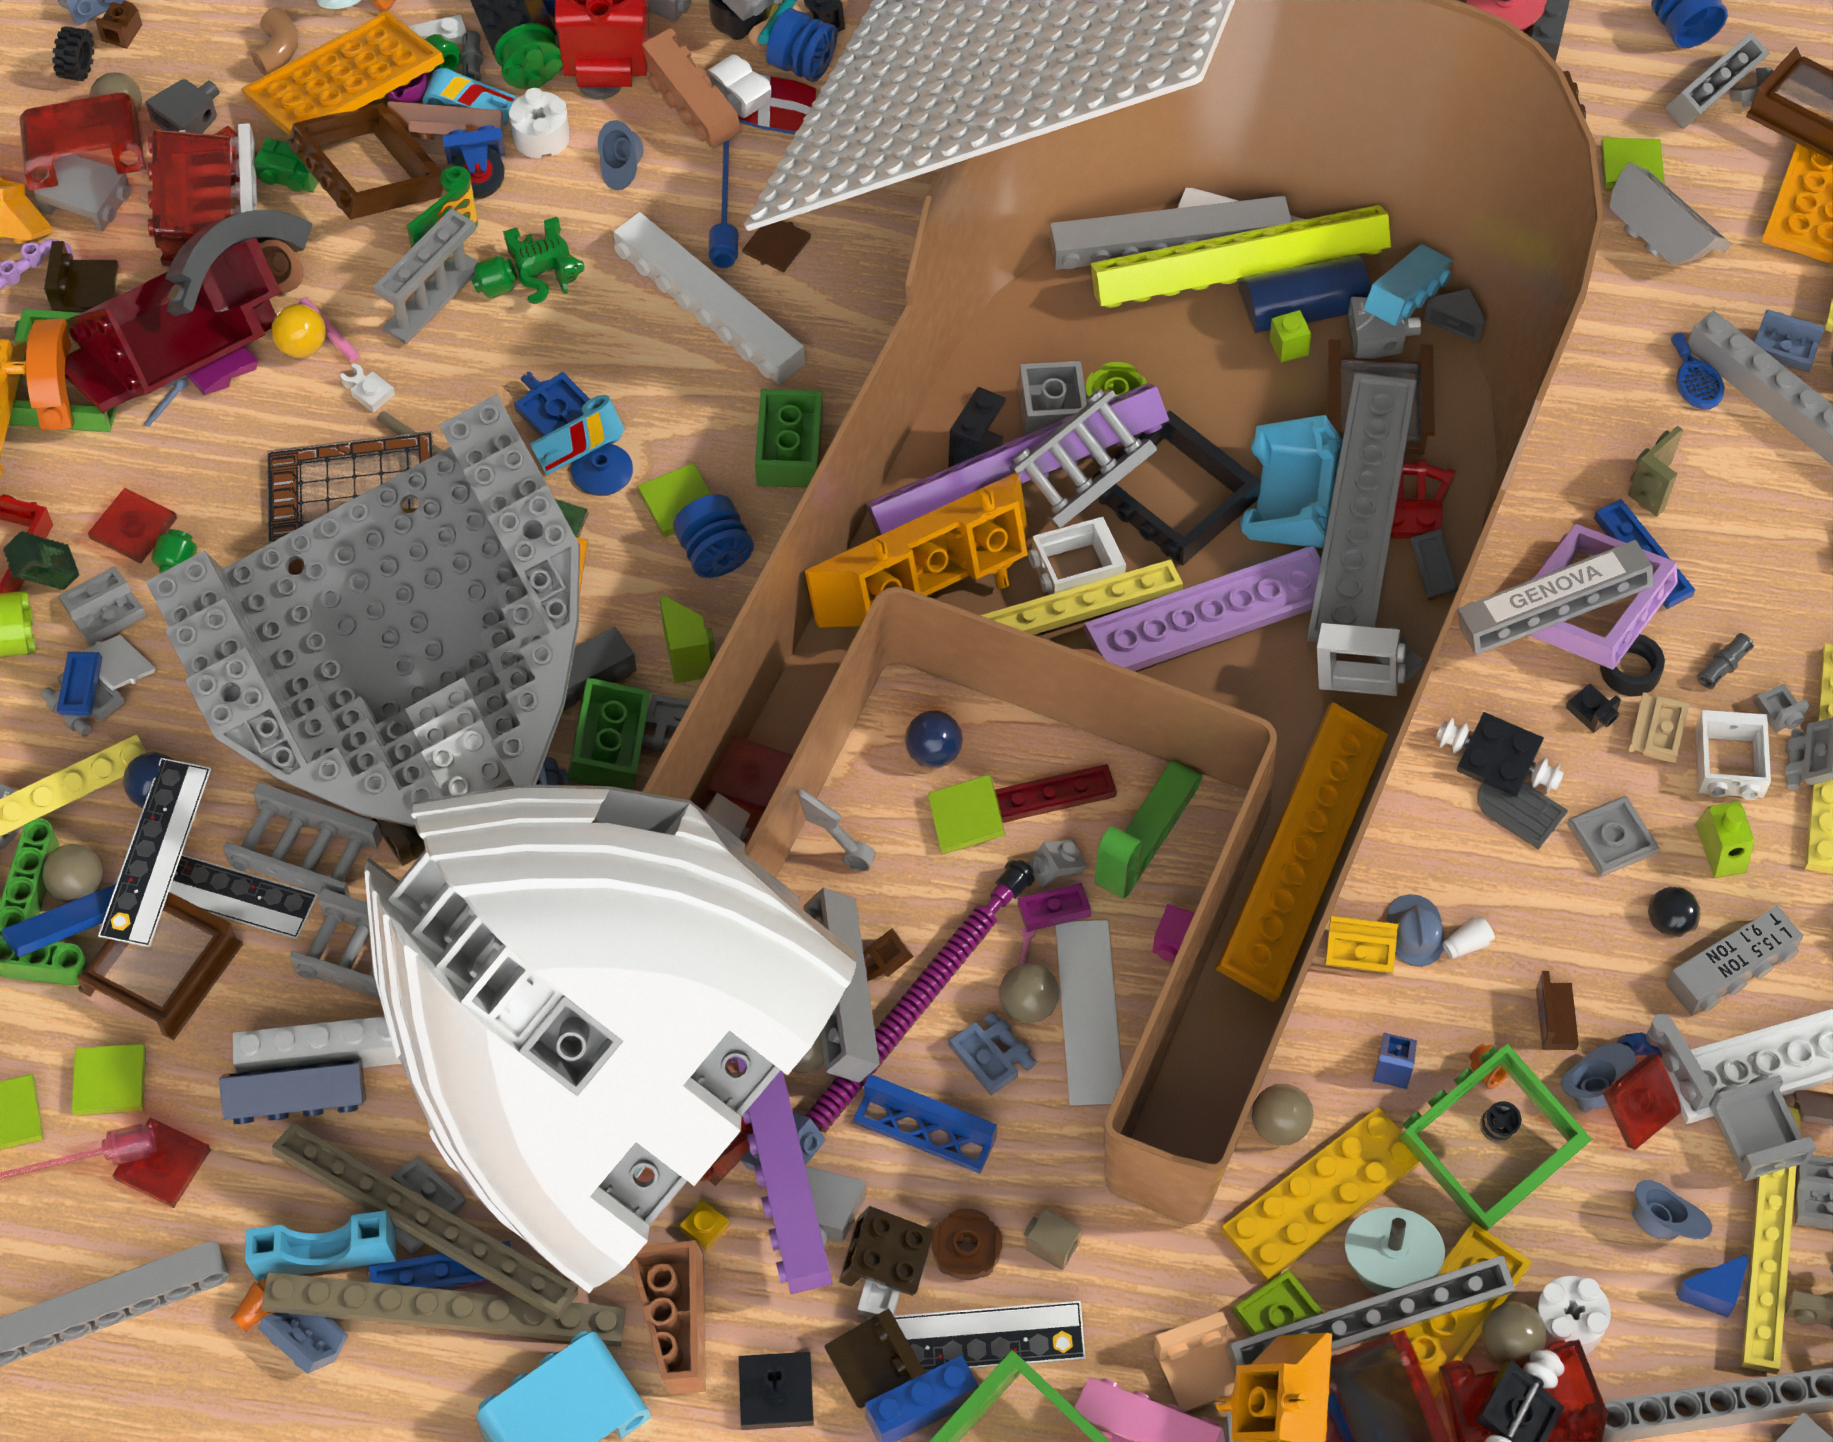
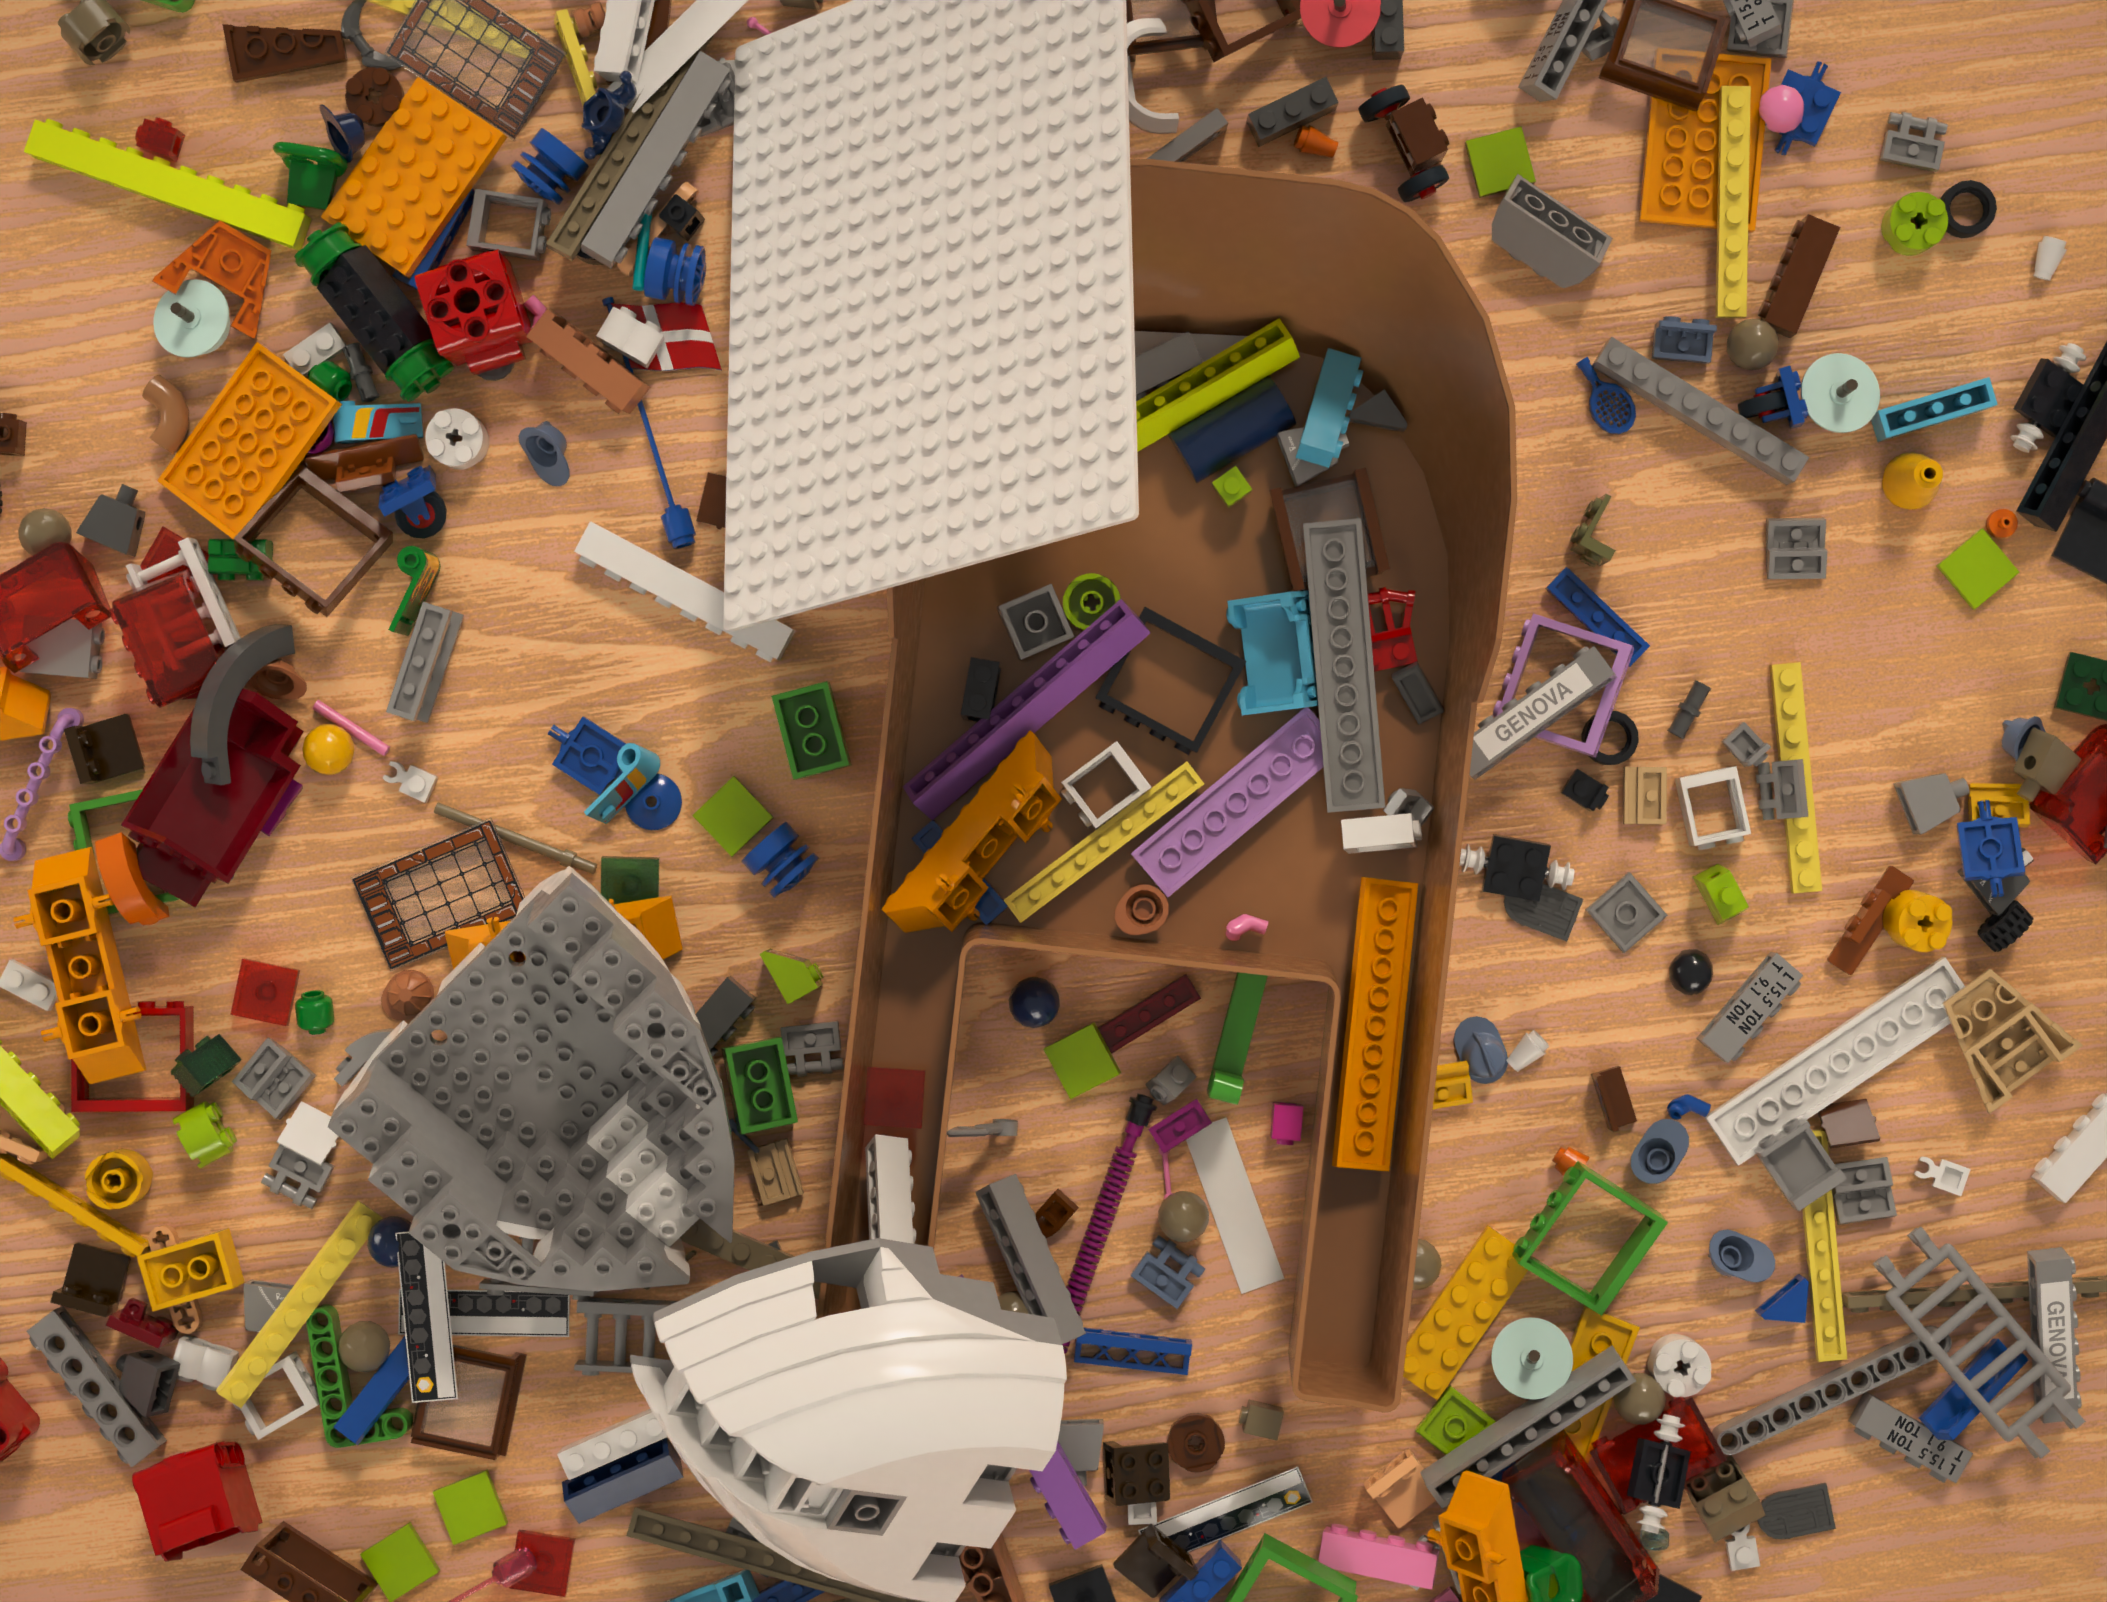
camera: 15 degrees left, 30 degrees up
blue tile [57,652,103,716] -> none
green head [471,255,518,298] -> none
green animal [503,217,585,304] -> none
light grey fence [1009,389,1158,528] -> none
blue slope [1373,1032,1417,1089] -> none
black wheel [1480,1101,1522,1142] -> none
clear red plate [1602,1053,1681,1150] -> none
light grey plate [1646,1014,1715,1111] -> none

